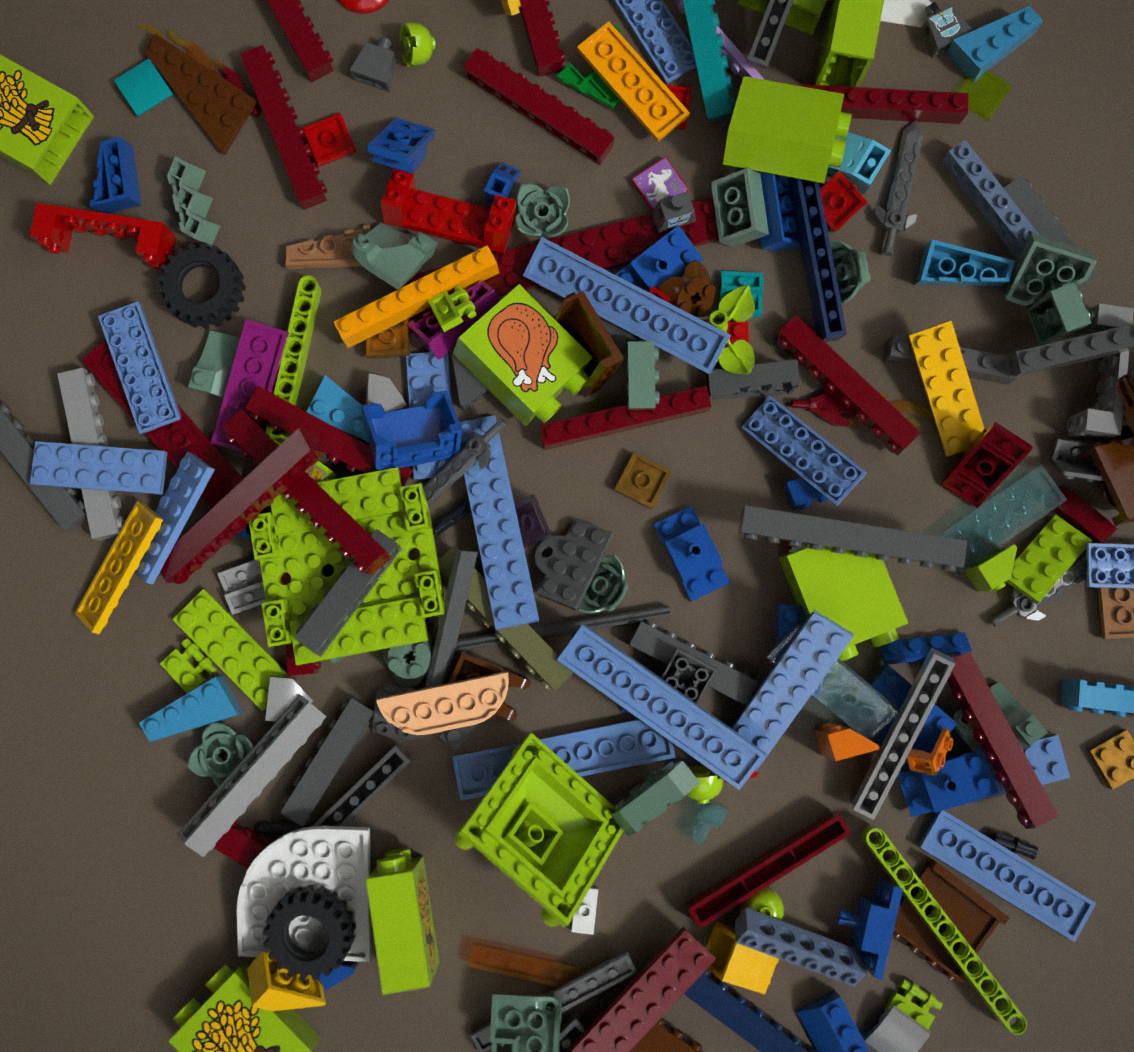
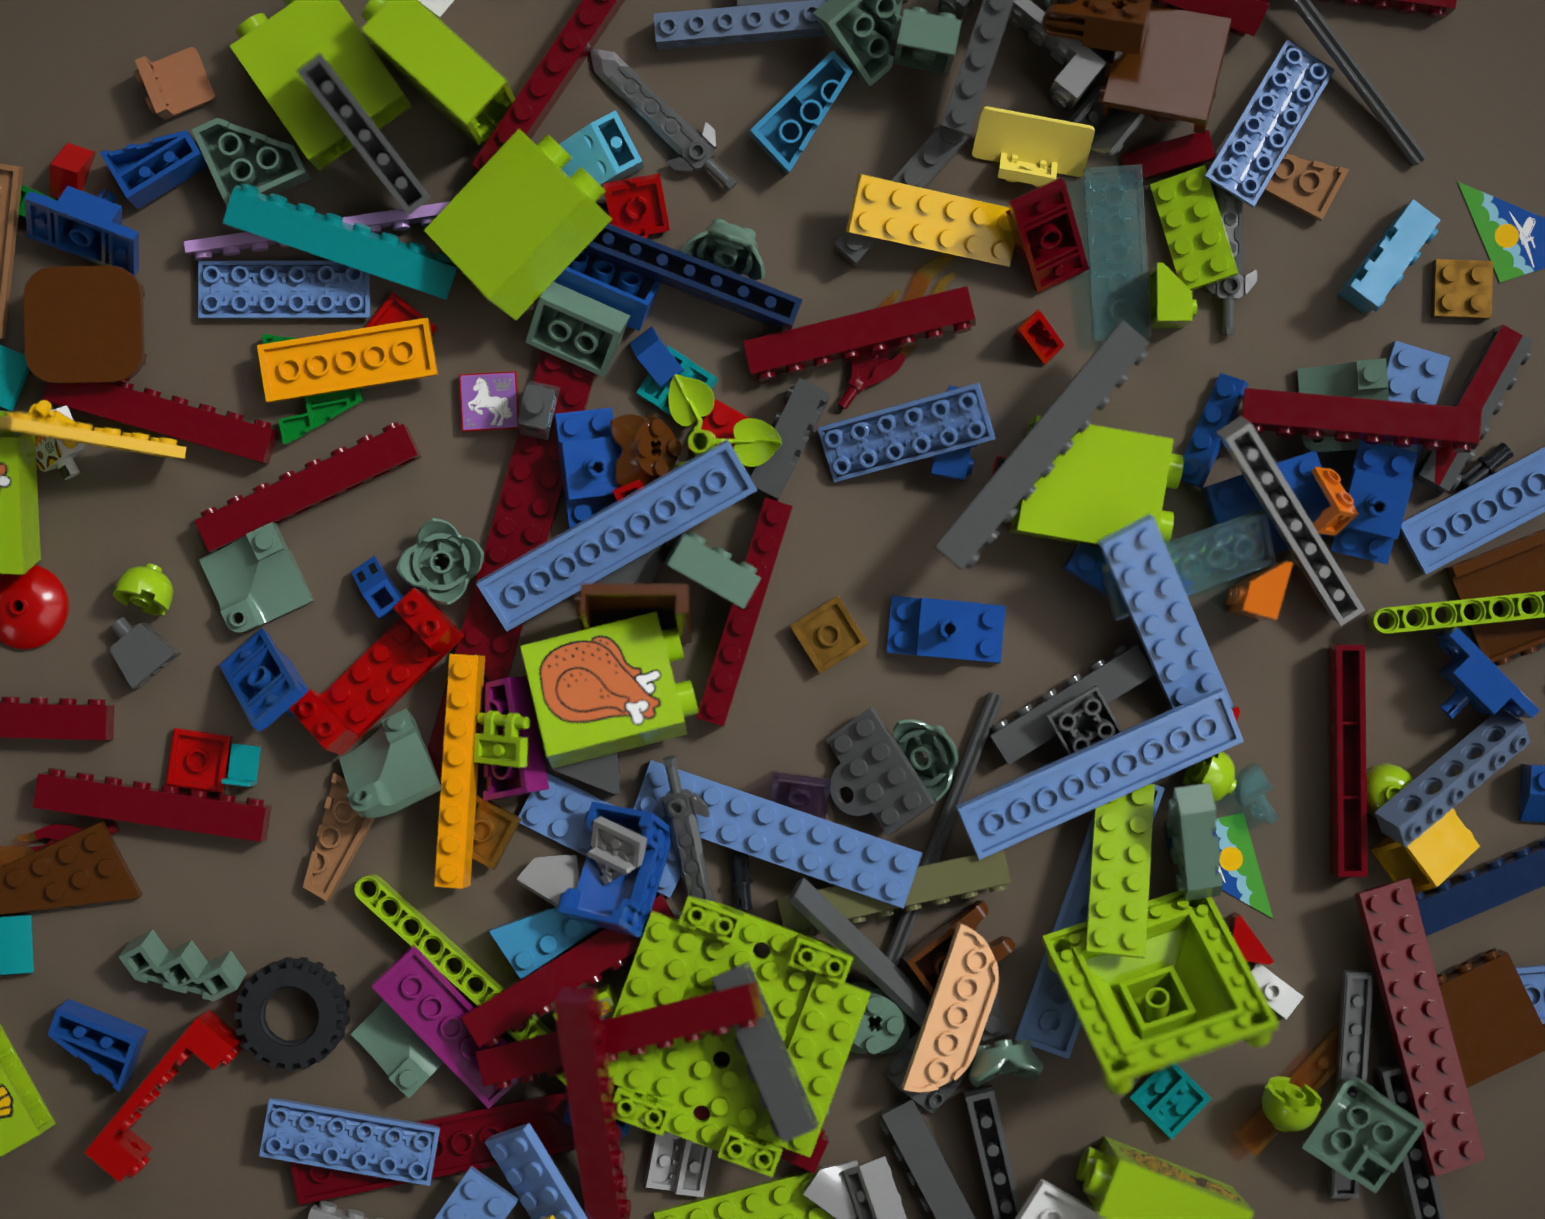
camera: 55 degrees left, 5 degrees up
none -> sand green slope [199,522,314,633]
none -> teal bracket [221,743,261,787]
none -> light grey slope [586,816,647,885]
none -> blue slope [629,326,684,388]
none -> sand green brick [969,1040,1044,1088]
none -> light yellow bracket [972,106,1095,187]
none -> red slope [1013,309,1065,365]
none -> lime plate [1085,784,1155,958]
none -> teal slope [1129,1063,1212,1140]
none -> sticker [1166,813,1273,919]
none -> red slope [1228,912,1274,965]
none -> lime cylinder [1261,1076,1322,1132]
none -> brick [1414,324,1533,493]

